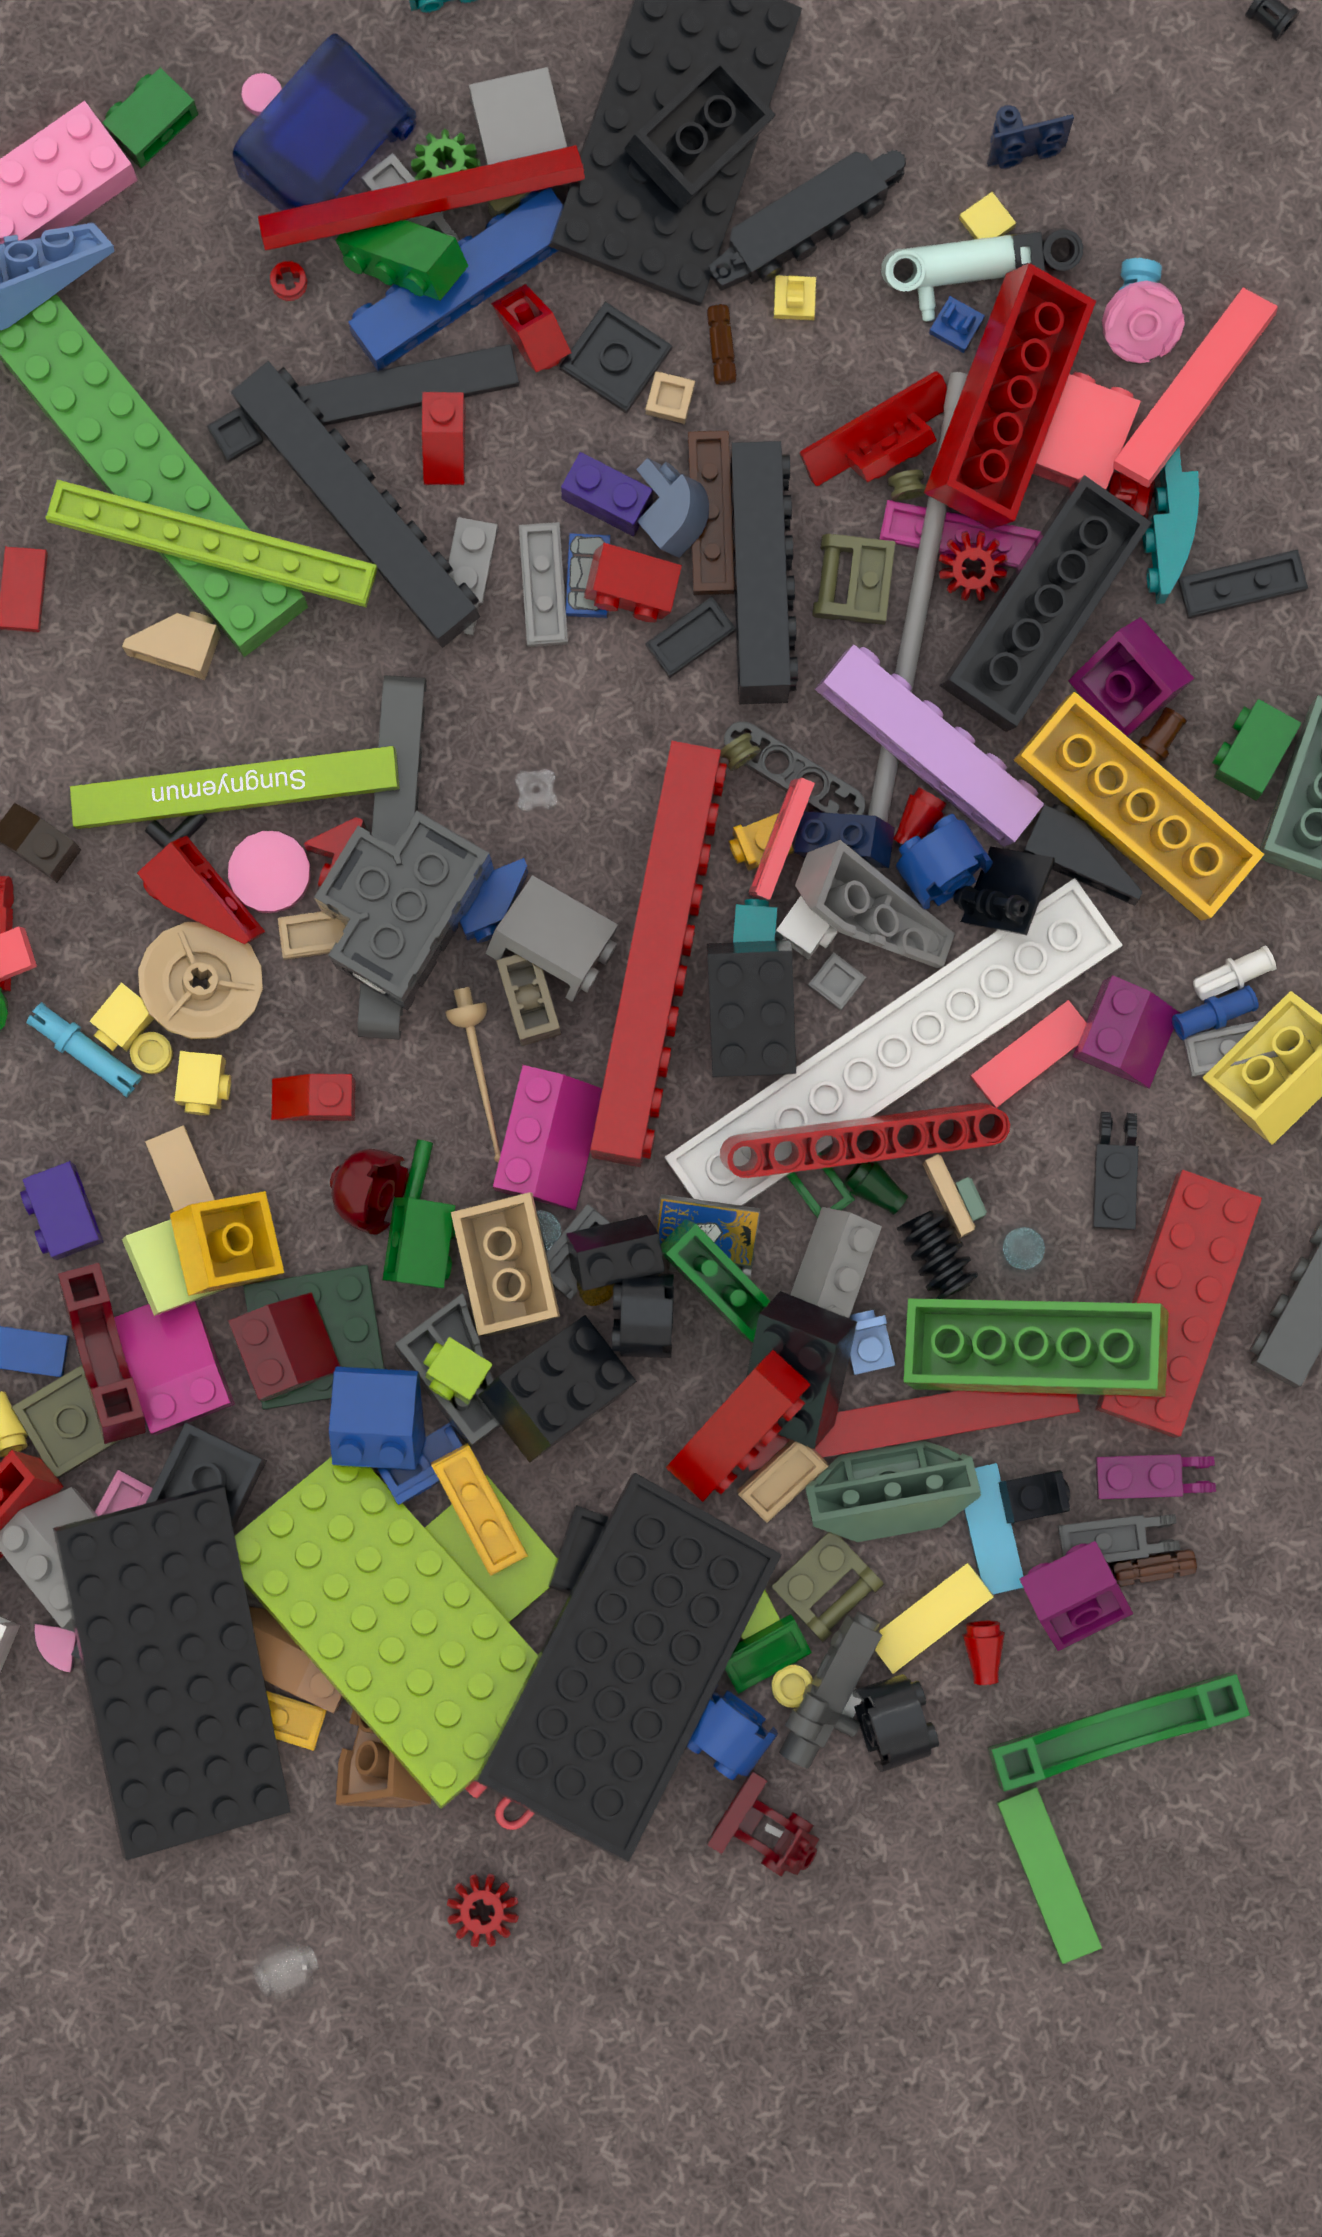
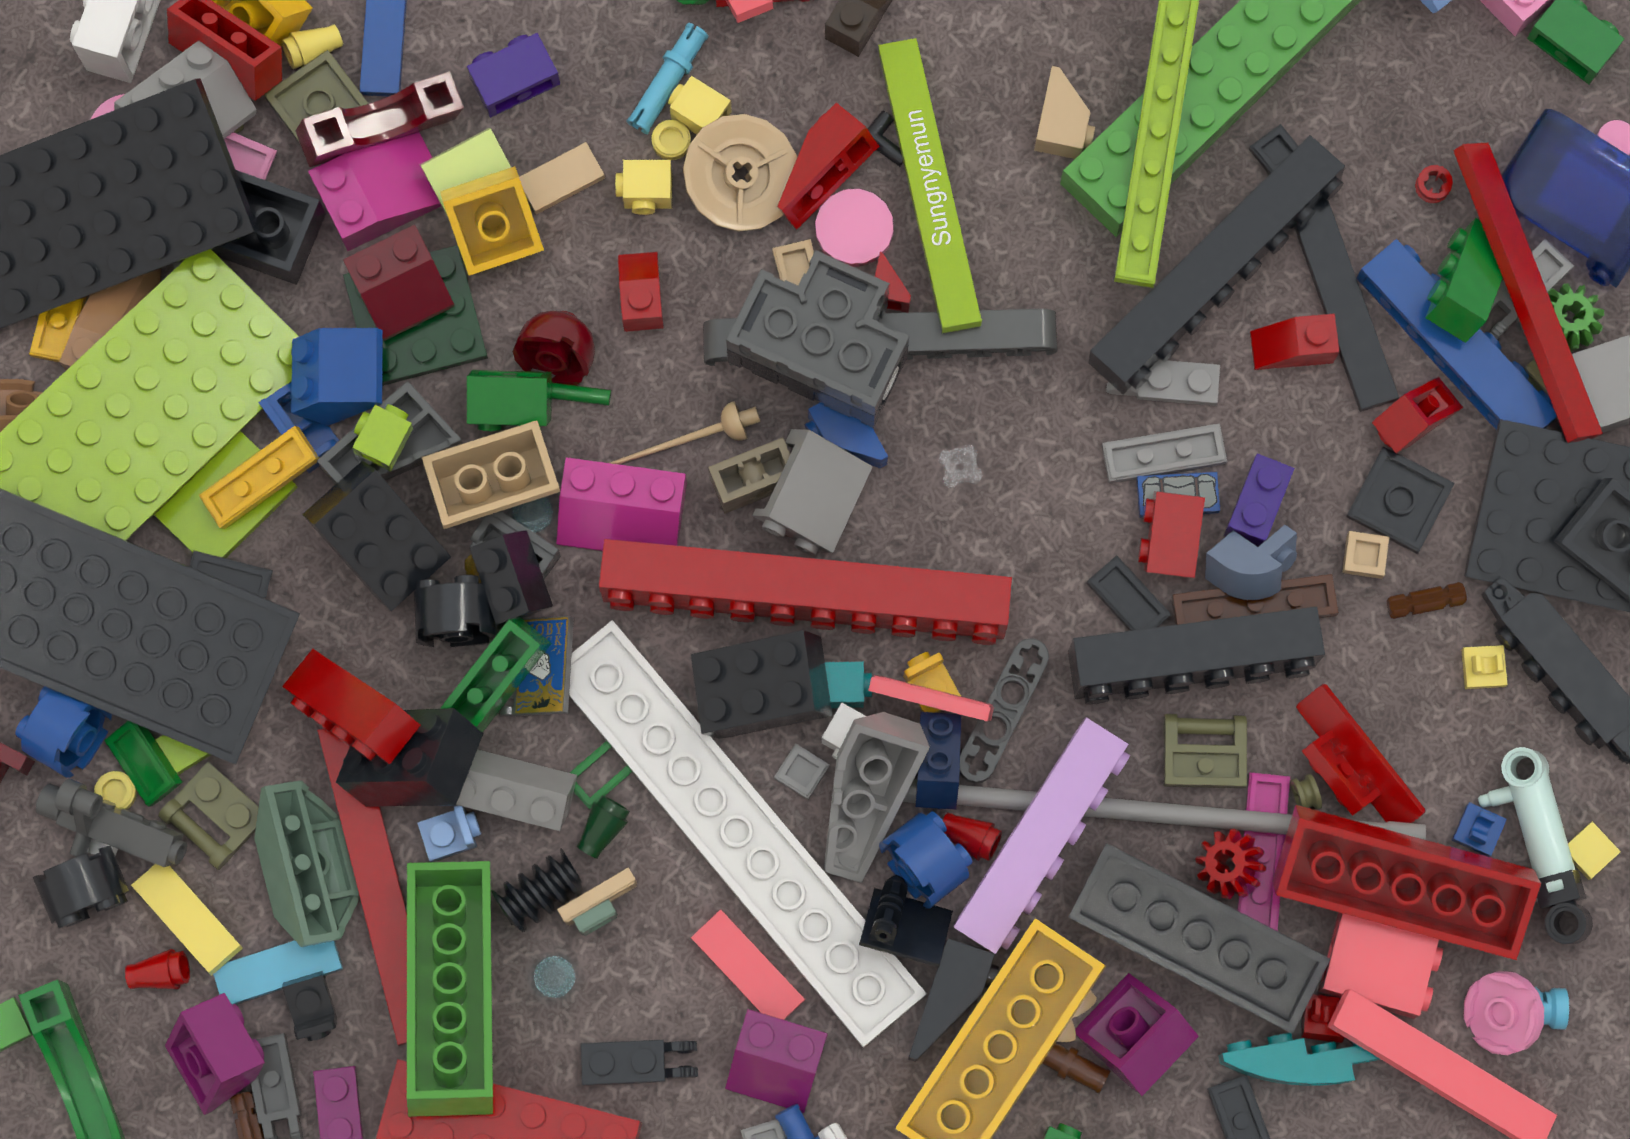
camera: 85 degrees right, 5 degrees down
olive bush [720,733,761,771] -> none
red beam [720,1103,1010,1178] -> none
tan tile [737,1440,828,1523] -> none

